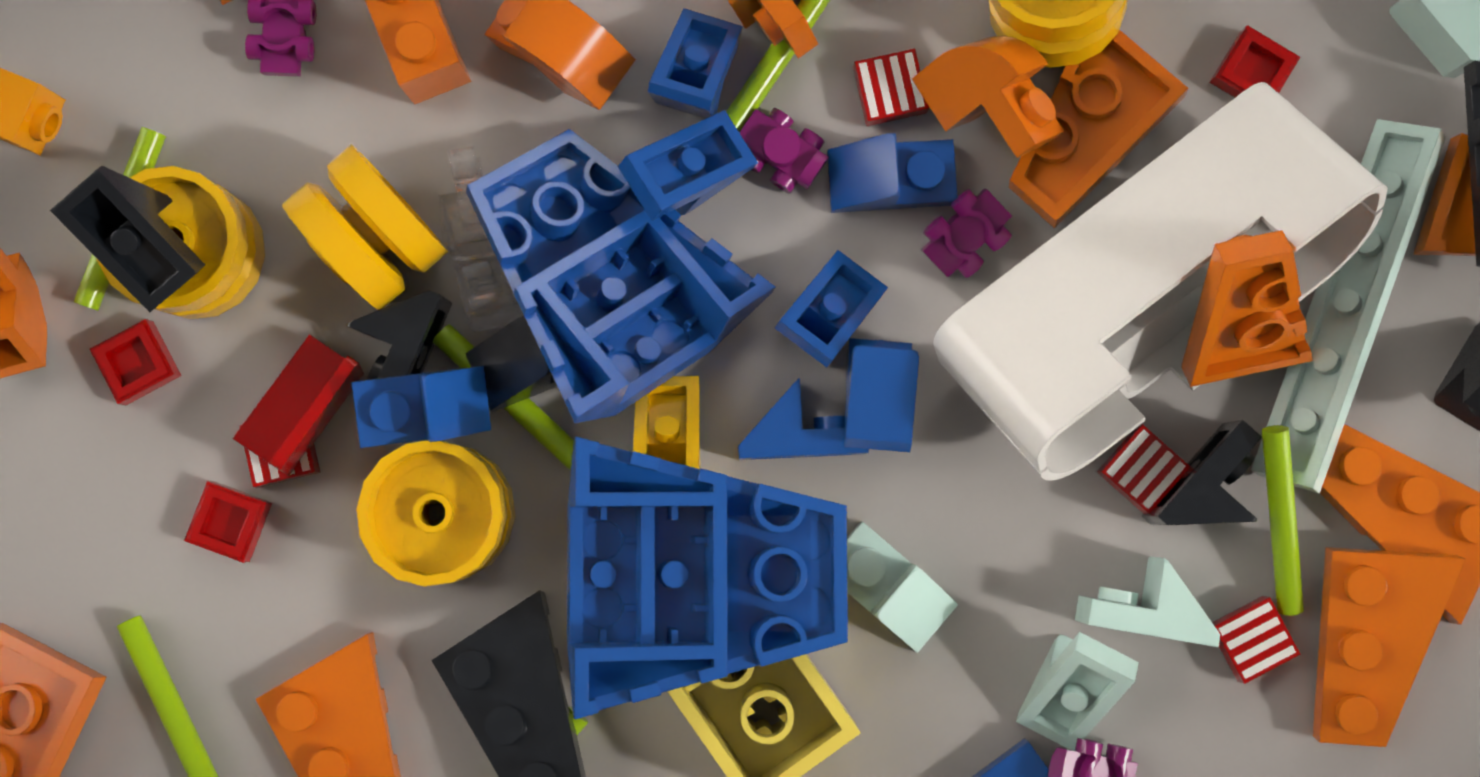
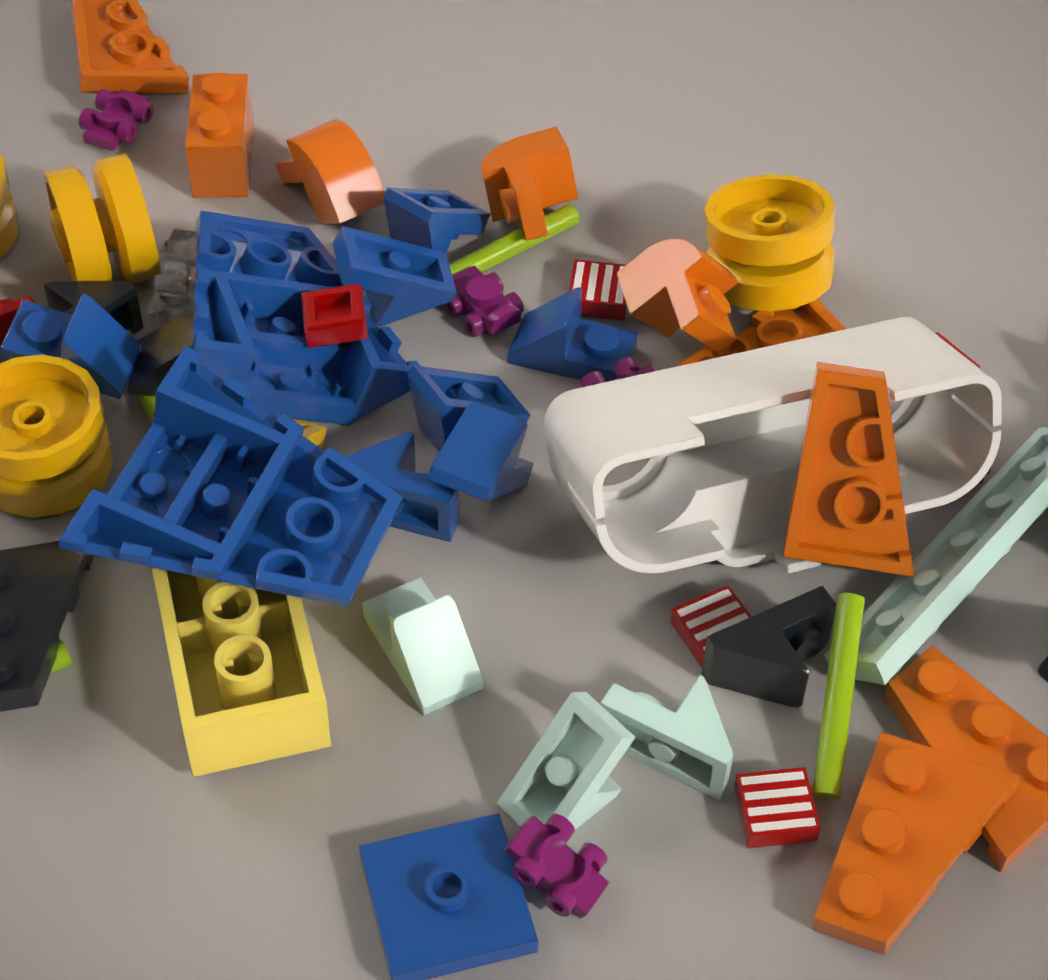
camera: 20 degrees right, 35 degrees down
none -> red tile [301,284,369,348]

